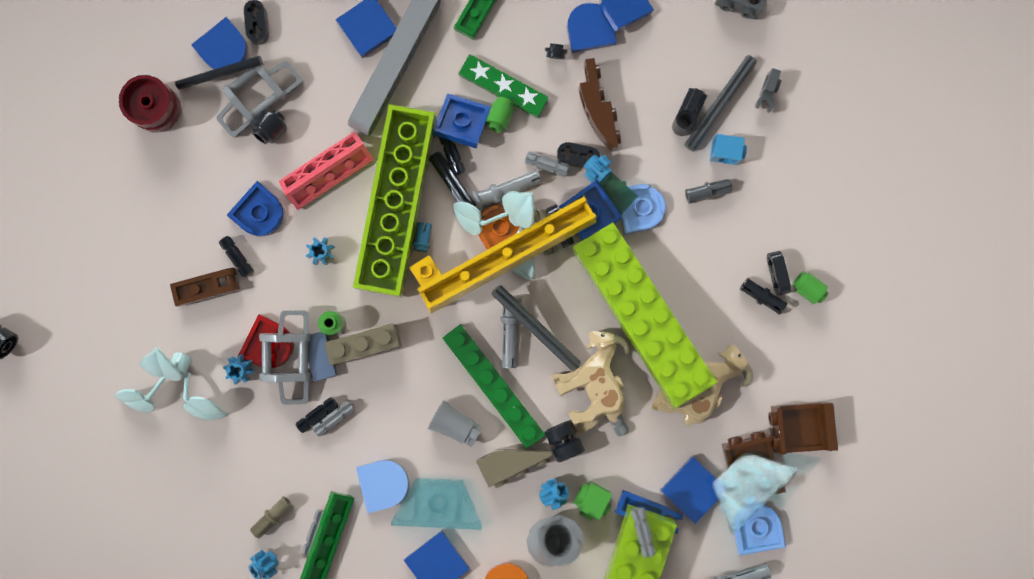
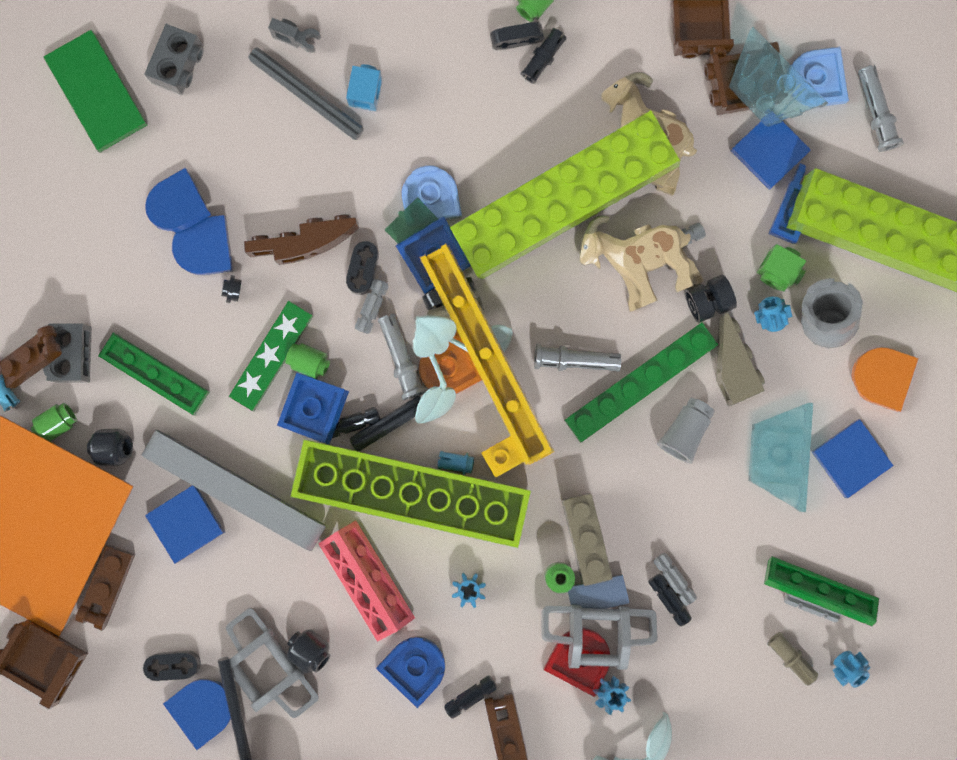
camera: 85 degrees left, 0 degrees up
light blue tile [356,460,409,513] -> none
dark grey axle [492,285,581,371] -> none
dark azure gear [584,154,612,183] -> none
light grey axle [631,508,656,557] -> none
black piece [672,88,707,136] -> none
dark grey axle [685,179,732,204] -> none

